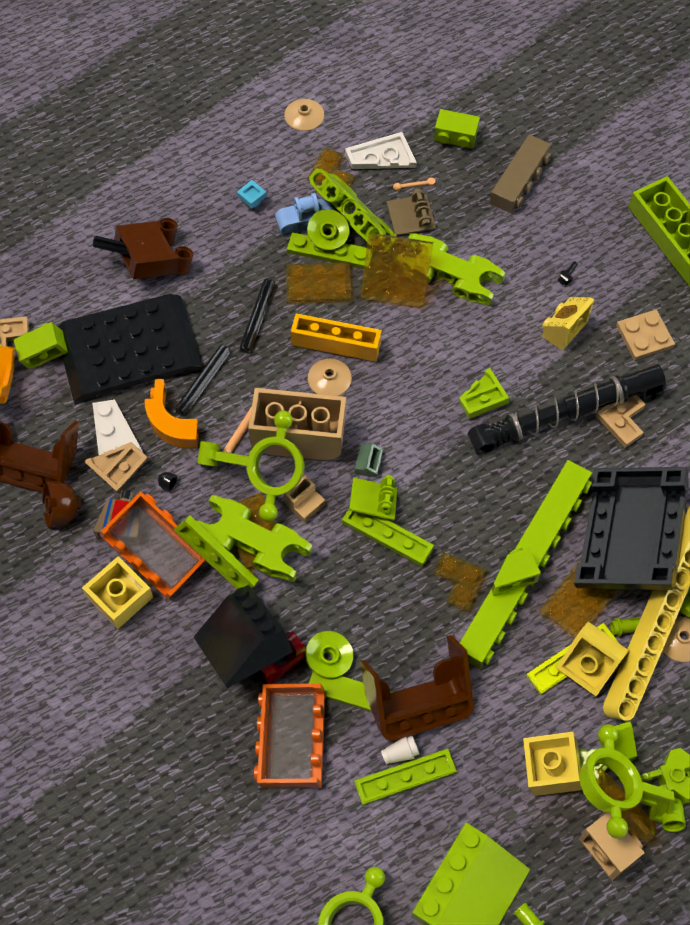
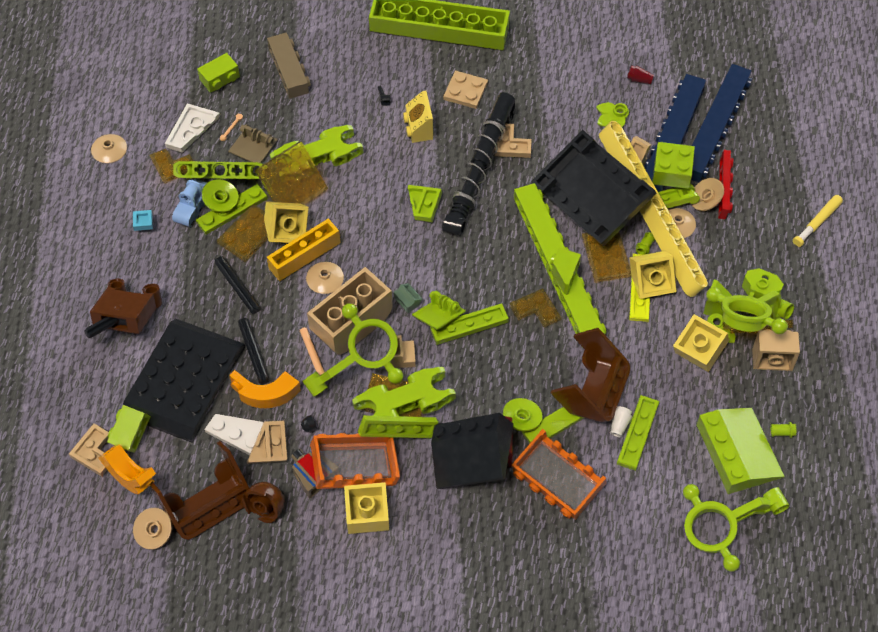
camera: 50 degrees left, 5 degrees down
none -> light yellow slope [264,202,309,243]

